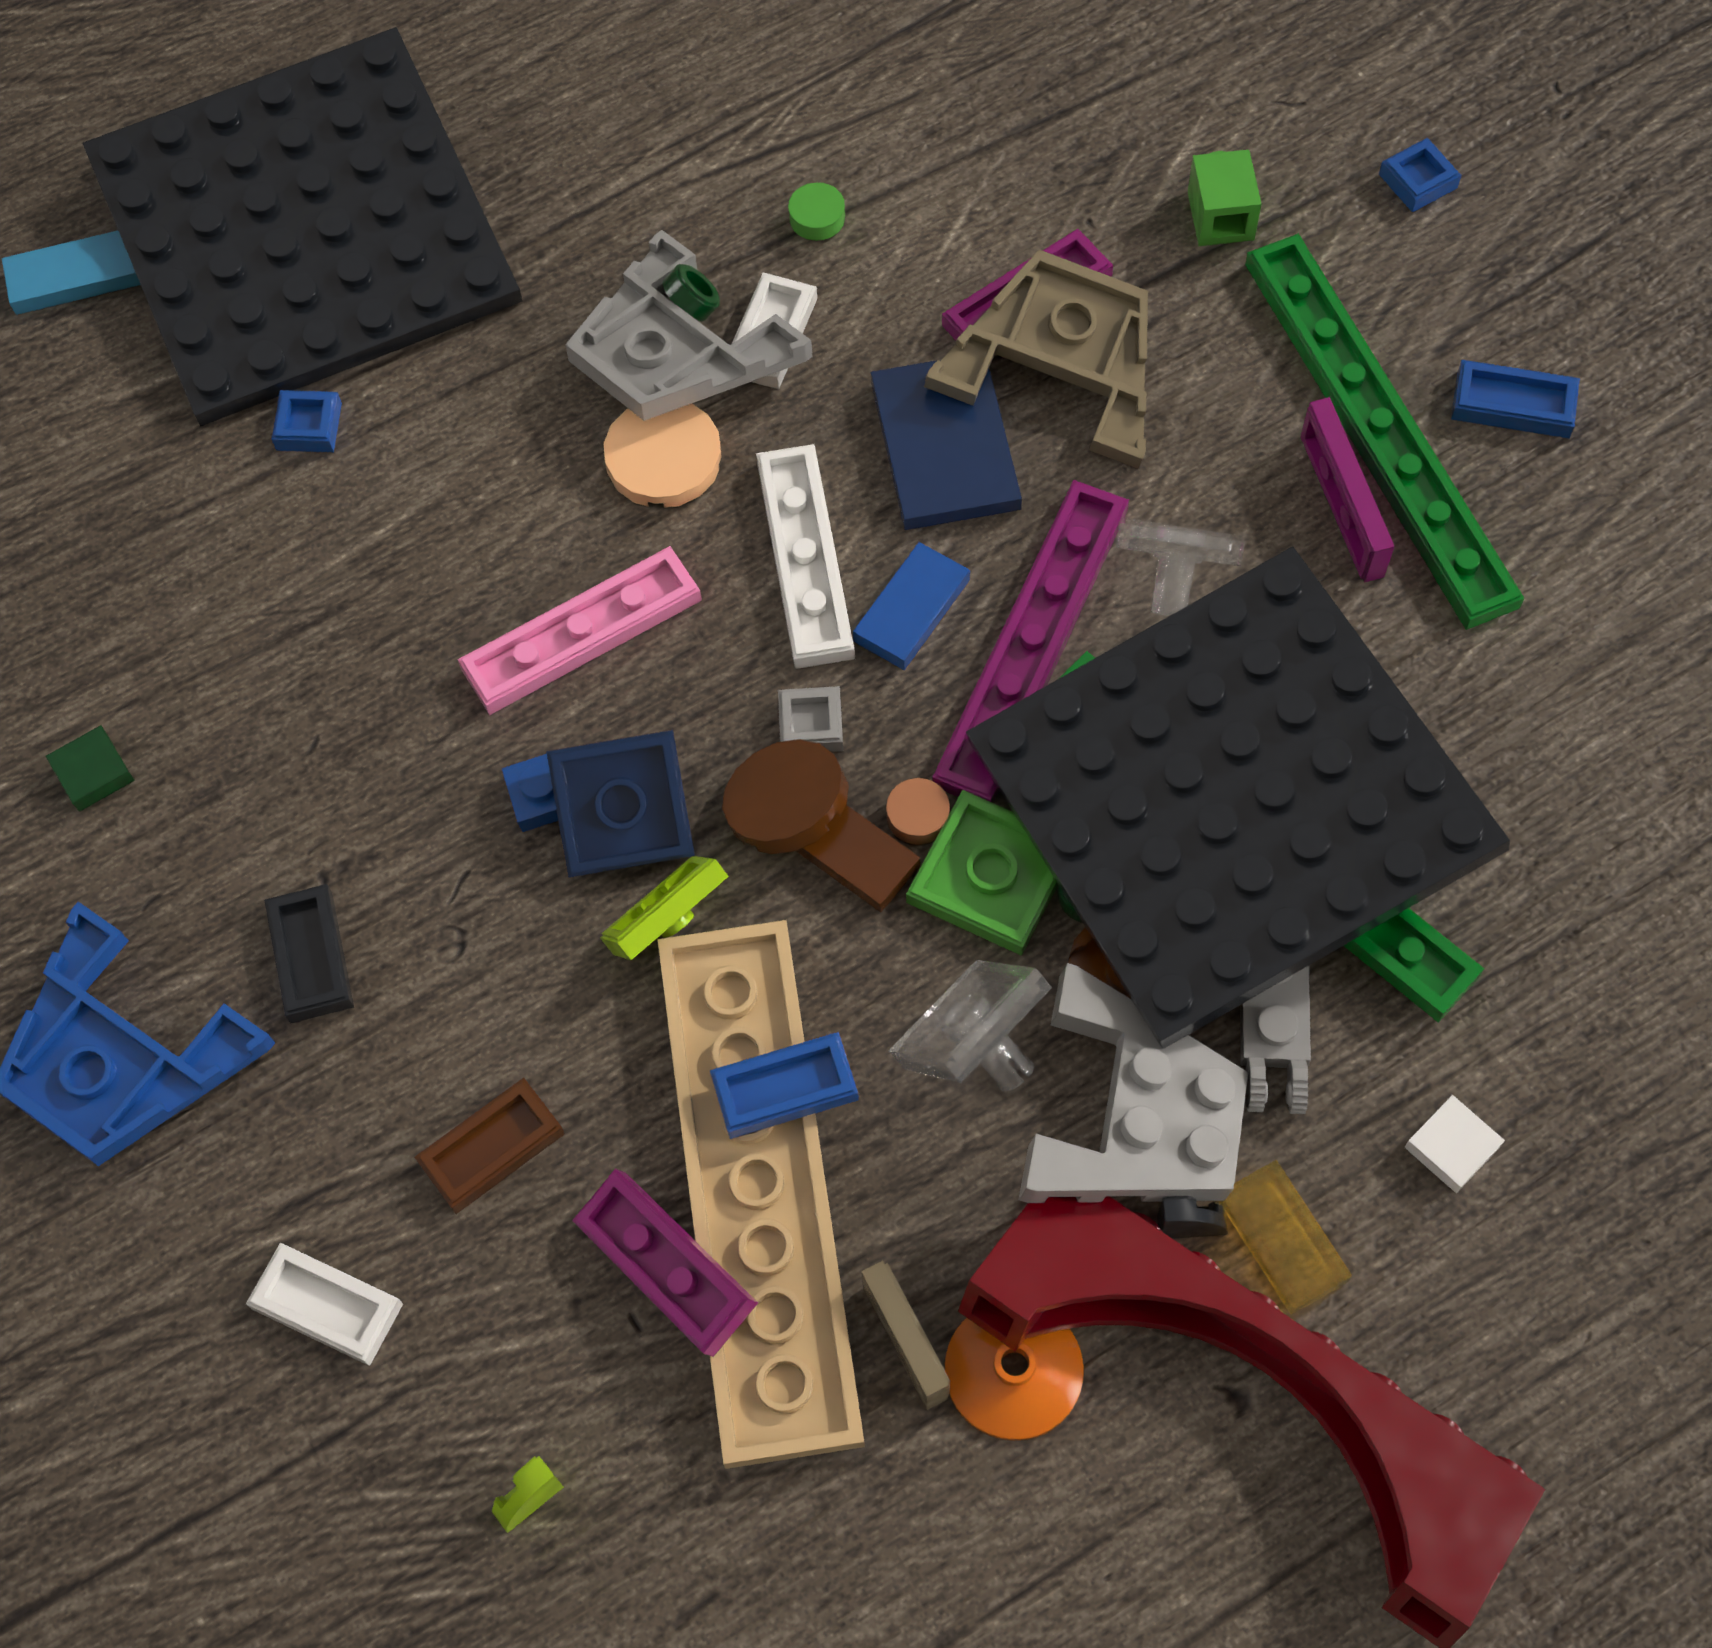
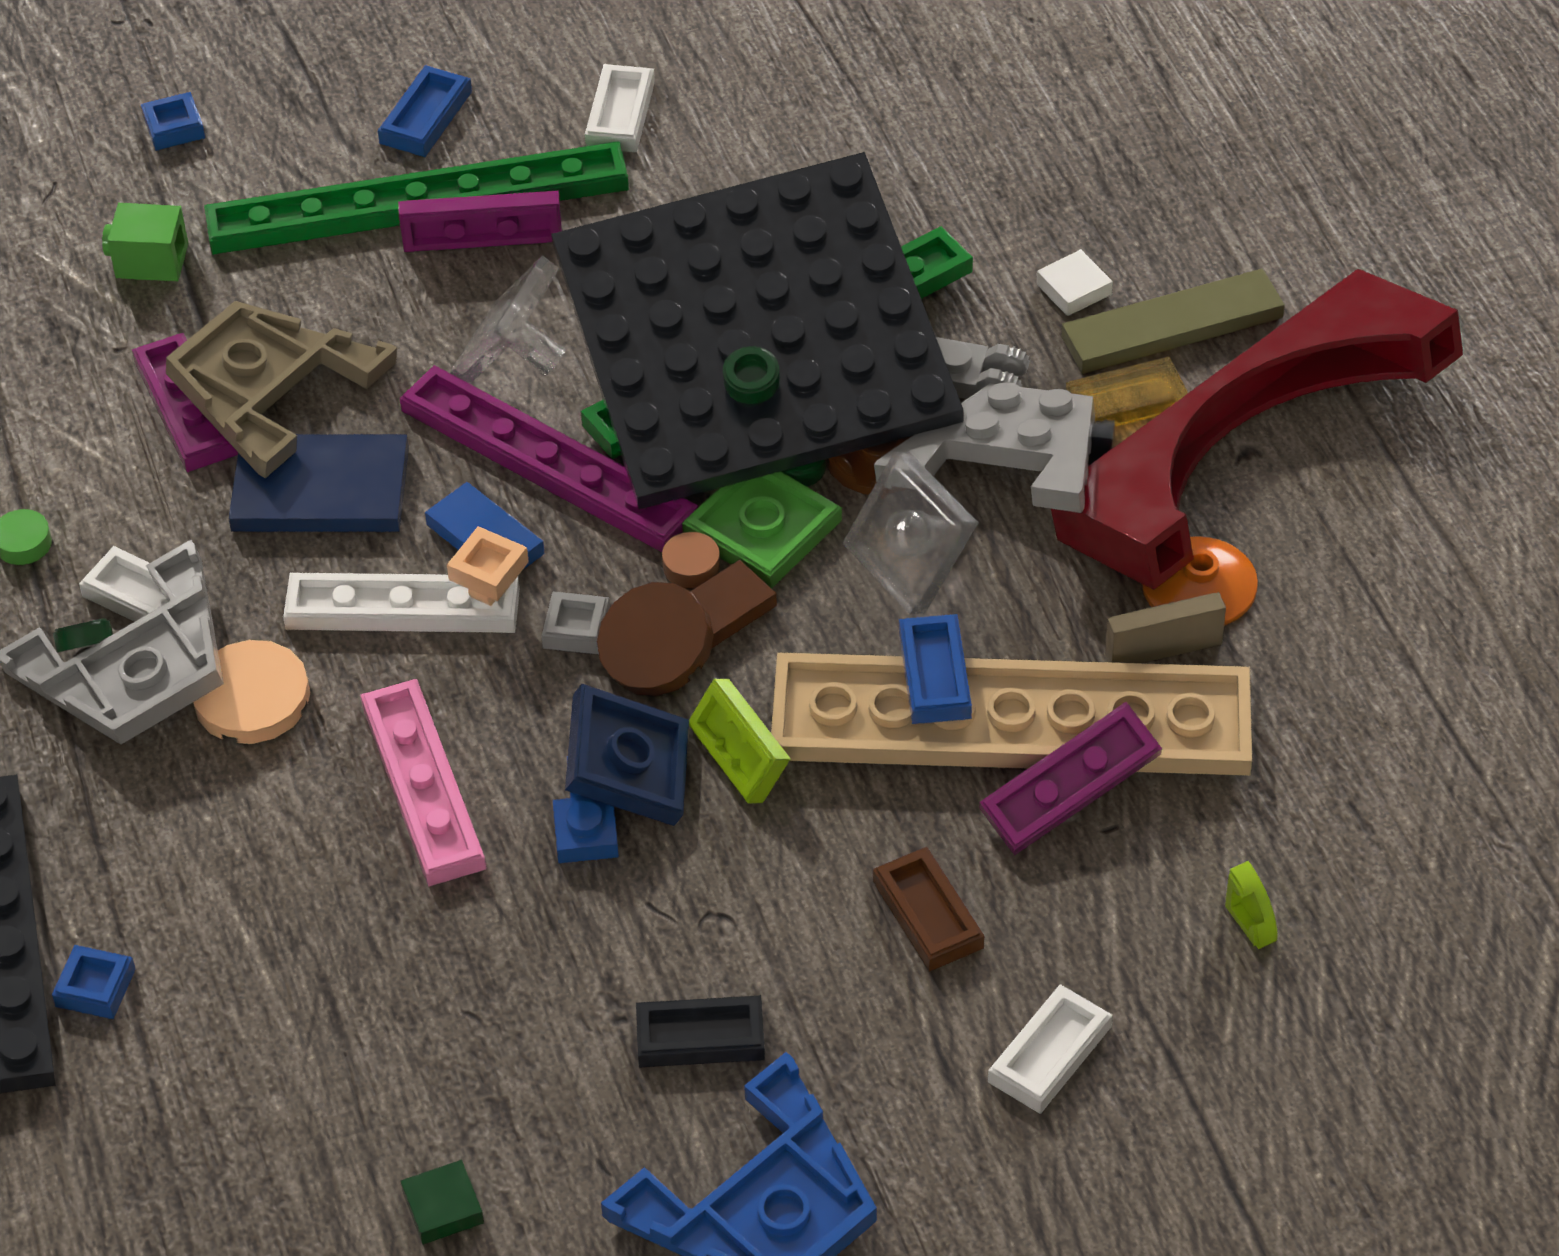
camera: 80 degrees left, 15 degrees down
none -> light nougat tile [447,526,529,606]
none -> white tile [585,64,655,152]
none -> dark green tile [723,346,780,404]
none -> olive tile [1061,268,1285,374]

